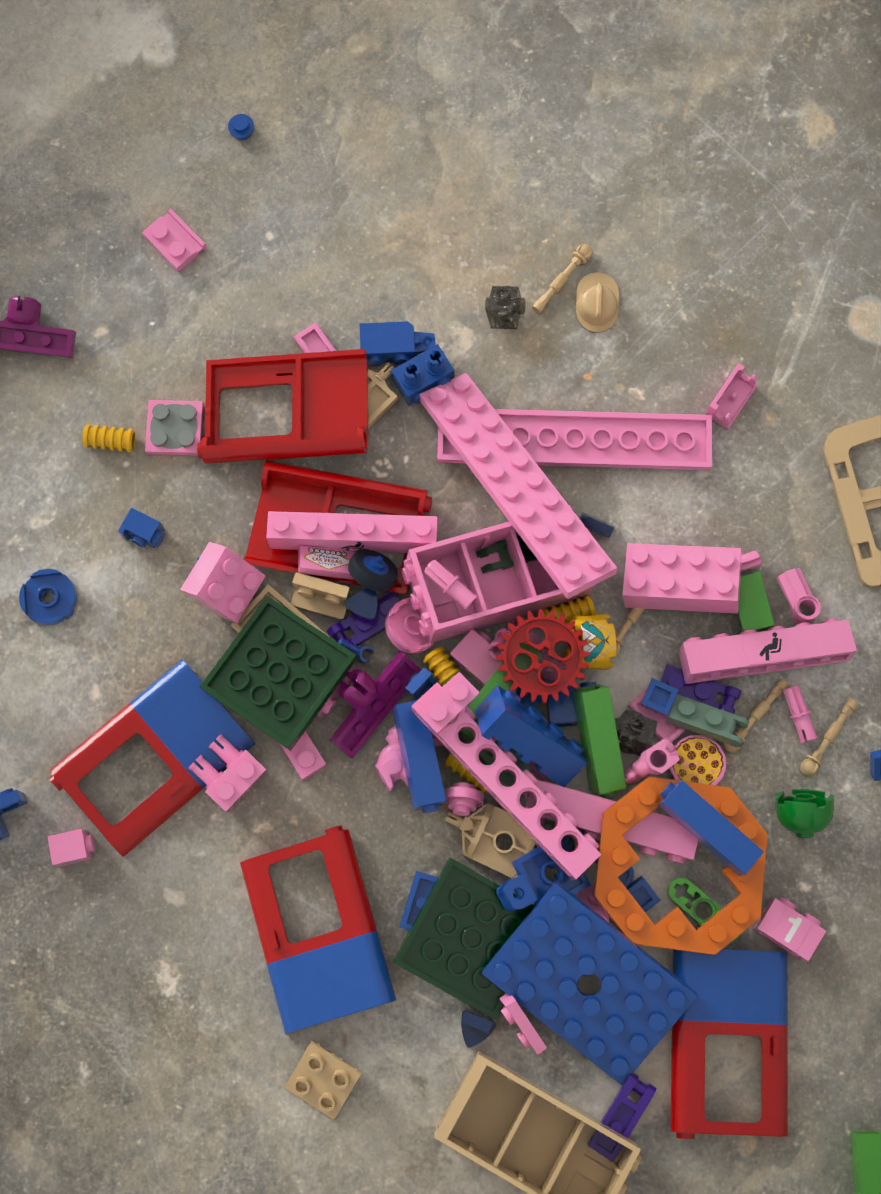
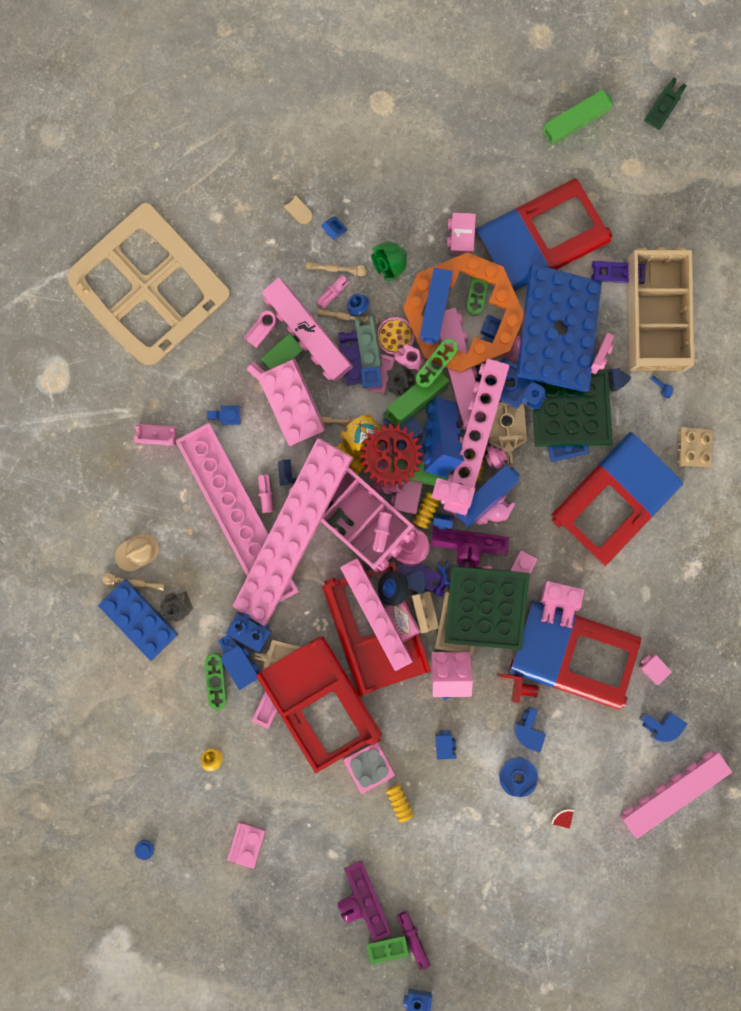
camera: 125 degrees left, 10 degrees up
none -> blue plate [98,579,179,661]
none -> yellow hat [201,748,223,771]
none -> bright green beam [205,653,227,710]
none -> blue plate [207,405,240,425]
none -> bright pink axle [258,474,274,513]
none -> blue hat [347,294,369,316]
none -> bright green beam [416,339,458,387]
none -> red bracket [497,673,539,703]
none -> blue brick [514,706,546,753]
none -> blue hand [650,375,673,398]

